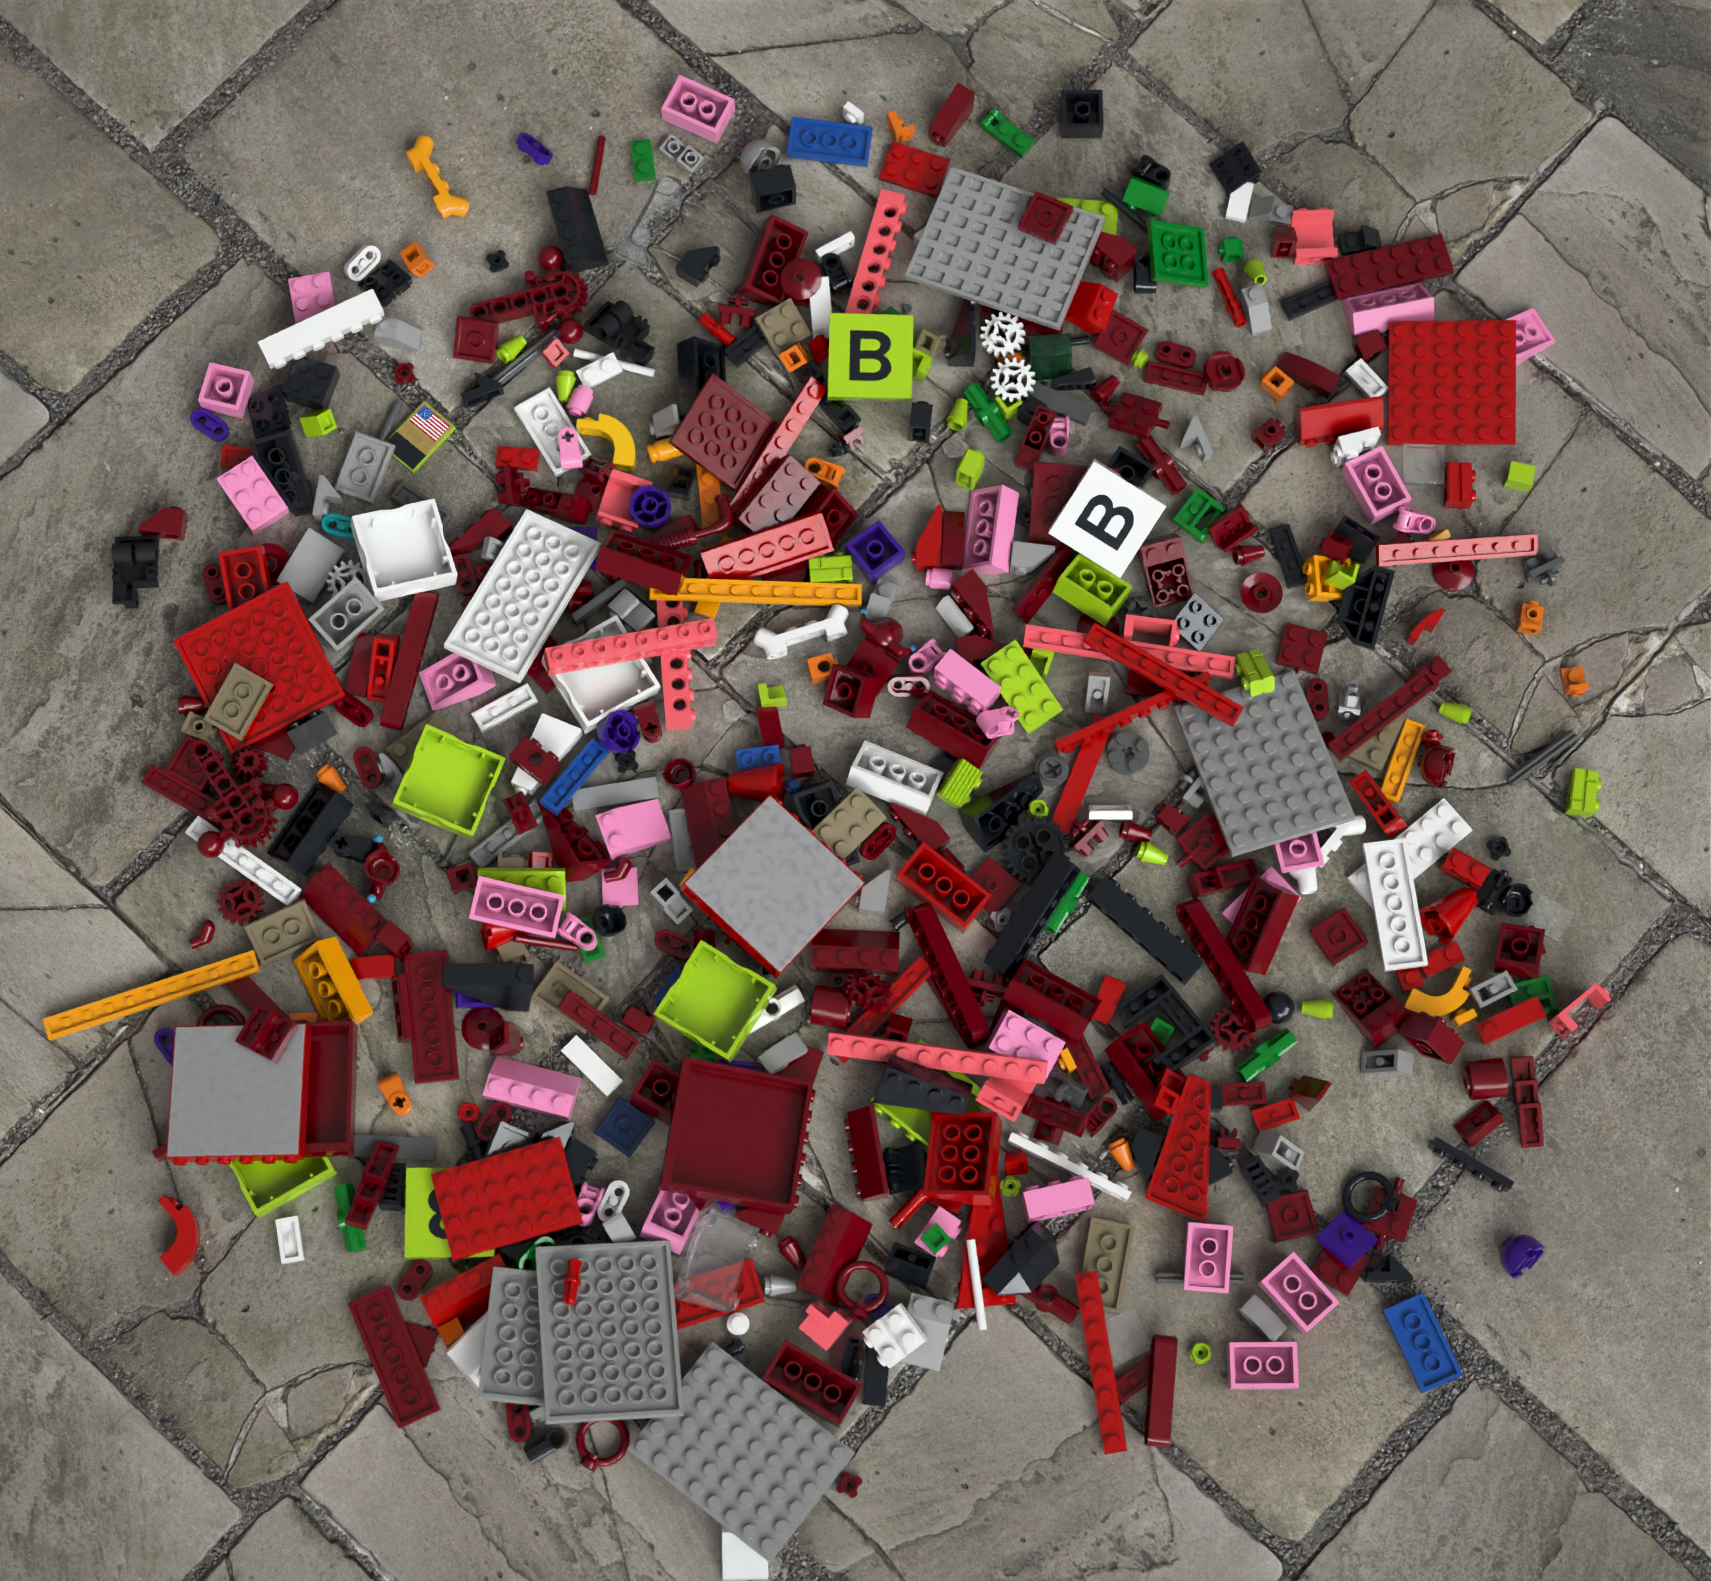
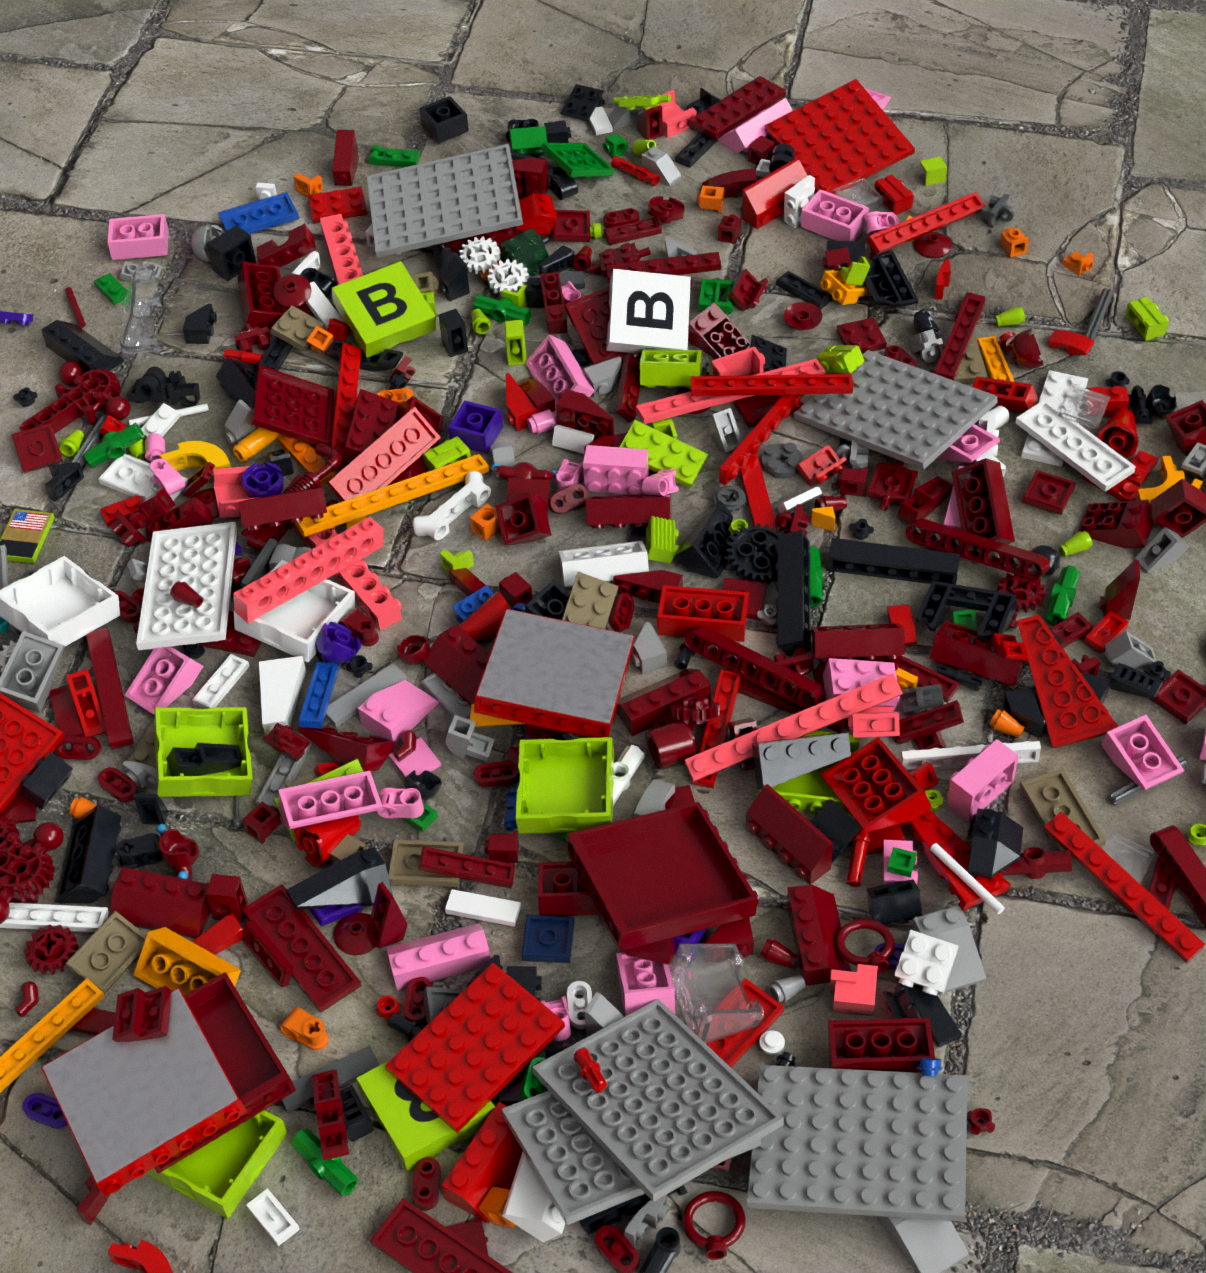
camera: 25 degrees left, 25 degrees down
dark red slope [449,507,513,557] -> none
dark red brick [509,736,560,787] -> none
dark red bar [513,934,578,952] -> none
dark red plate [1018,191,1074,245] -> none
dark red piece [1084,1097,1117,1138] -> none
lime cone [1135,841,1169,866] -> none
dark red cone [1232,545,1265,566] -> none
none -> green piece [84,422,145,468]
none -> dark red brick [137,488,176,523]
none -> black slope [166,743,243,776]
none -> dark red cone [170,581,204,608]
none -> dark red arch [256,223,316,268]
none -> black brick [544,120,571,143]
none -> dark red plate [606,252,722,283]
none -> lime plate [613,94,671,110]
none -> black wheel [769,144,796,173]
none -> red bracket [796,445,847,486]
none -> light orange slope [811,507,835,531]
none -> black plate [849,519,874,540]
none -> black hair [913,309,941,336]
none -> blue plate [917,1058,943,1076]
none -> red slope [1047,330,1094,355]
none -> clear tile [1058,384,1110,429]

